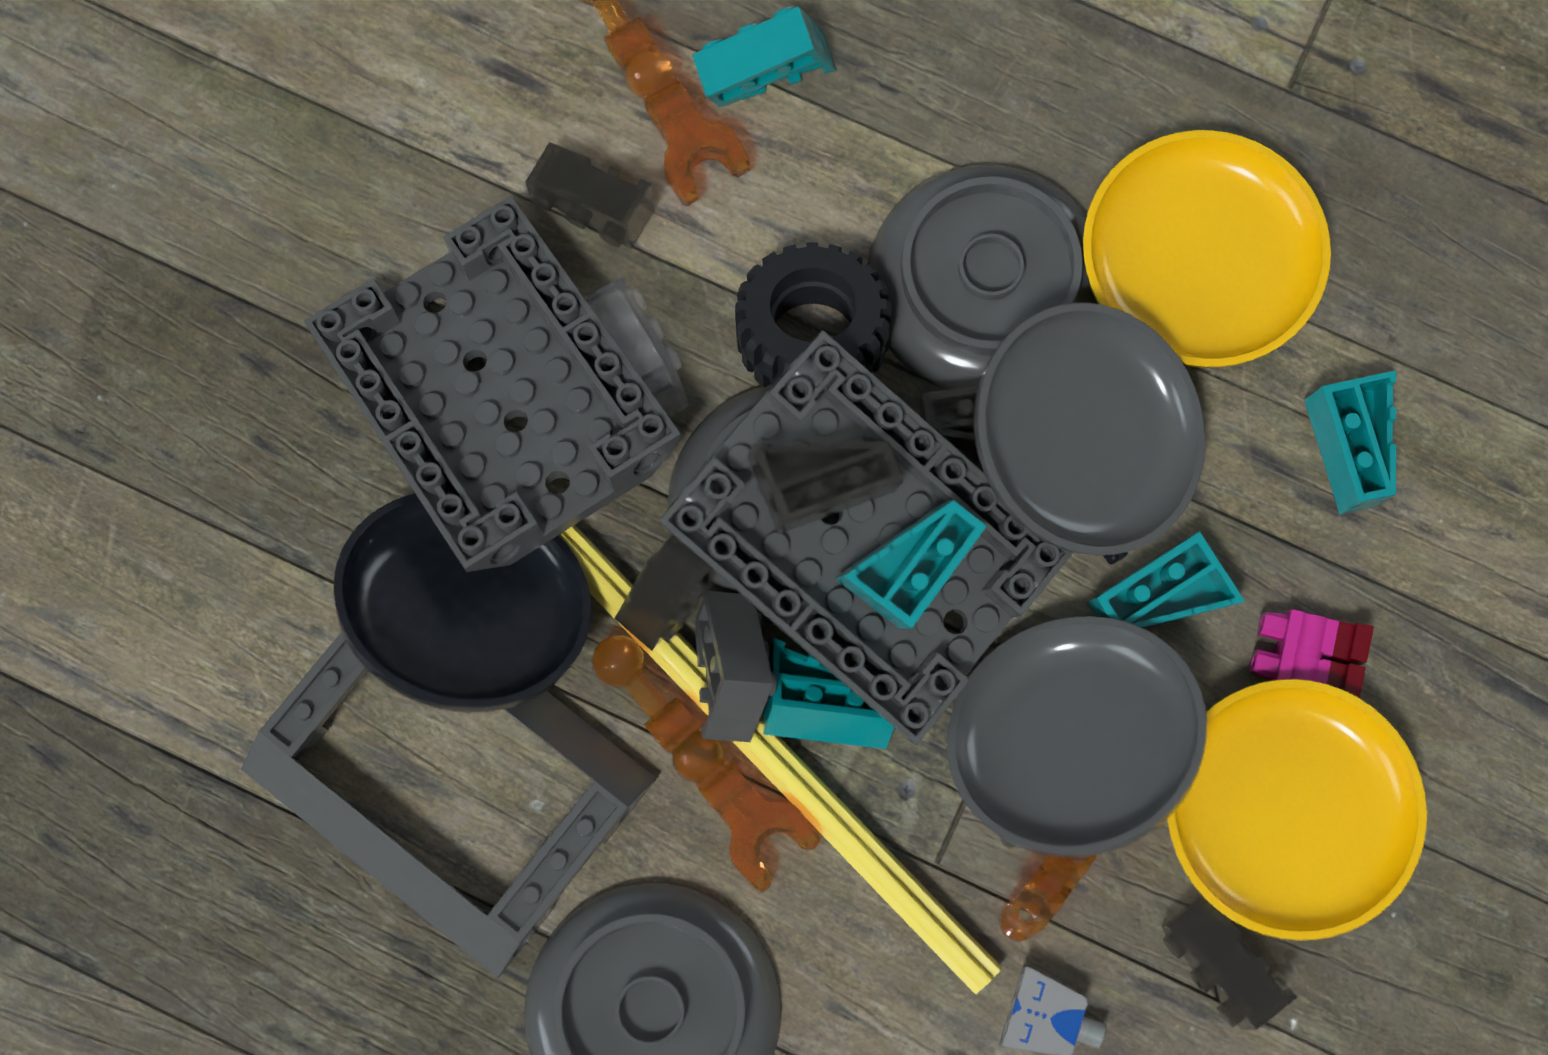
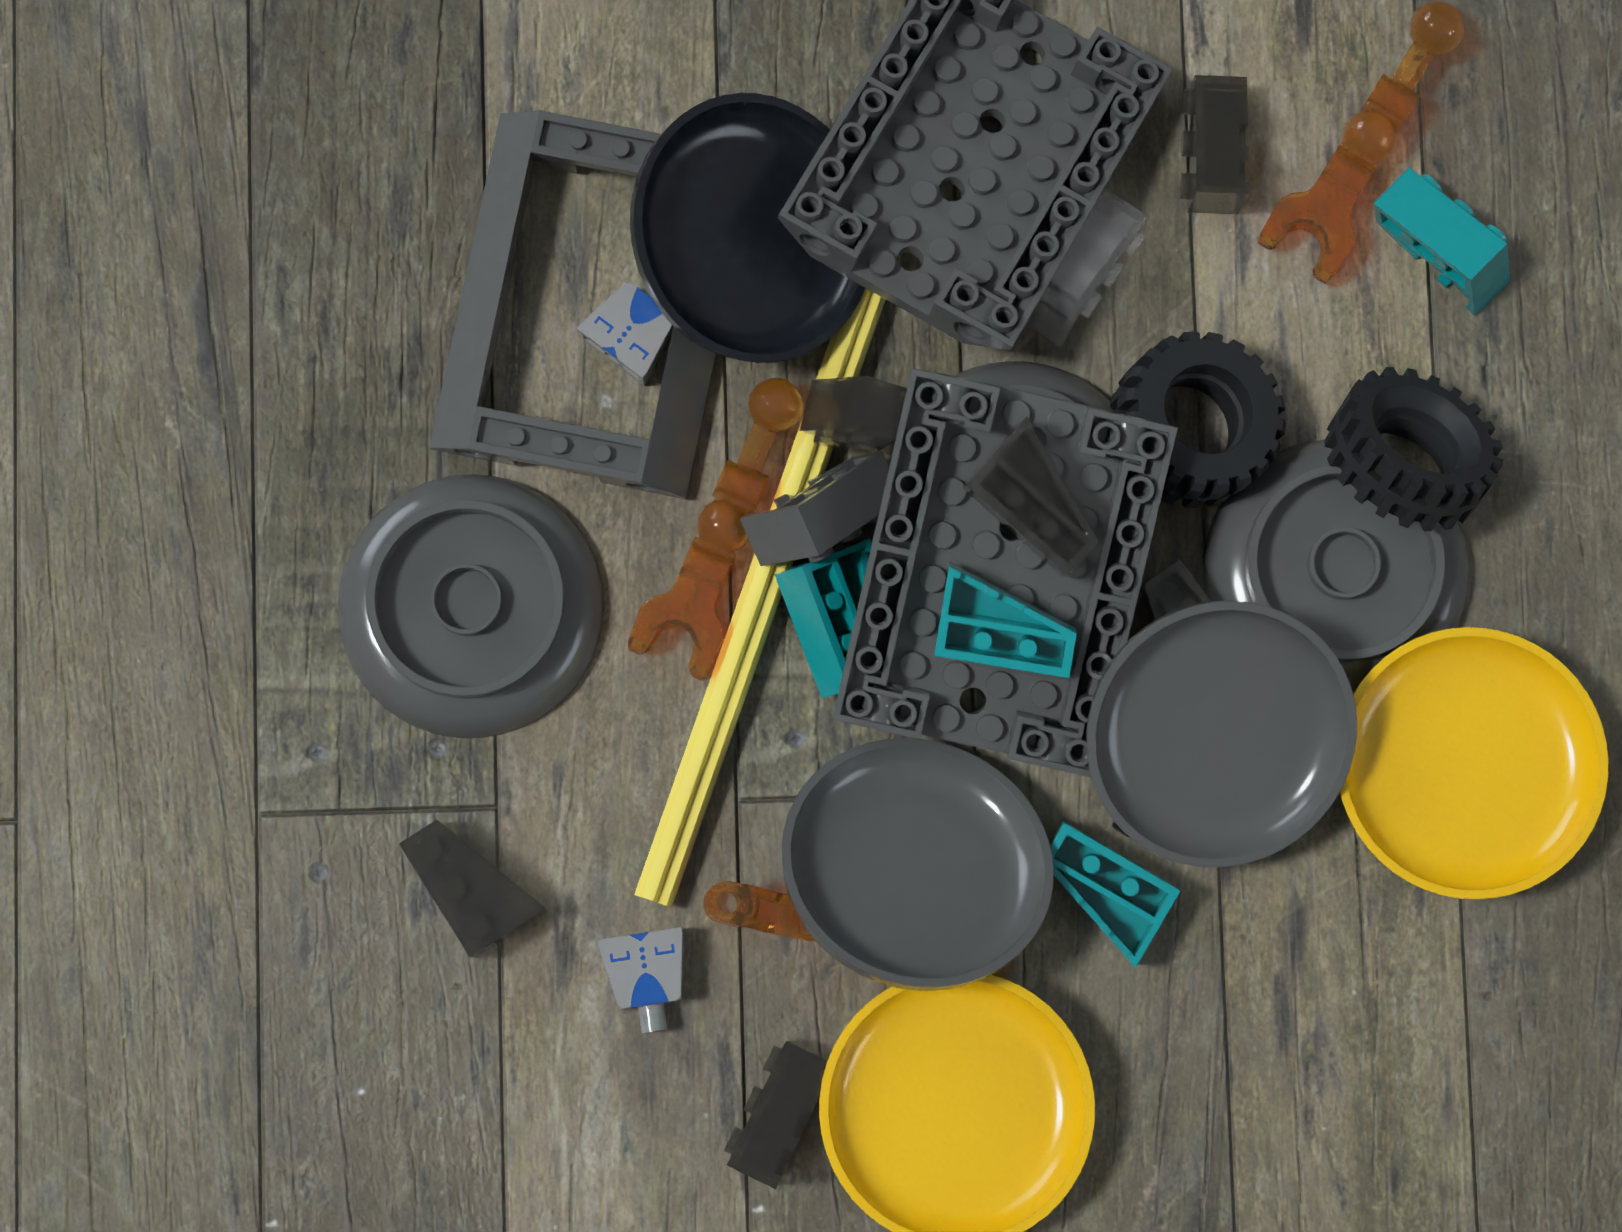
camera: 60 degrees right, 5 degrees up
dark pink hips [1249,609,1374,698] -> none
teal wedge [1304,370,1396,515] -> none
none -> light grey torso [576,281,673,386]
none -> black tyre [1324,367,1504,531]

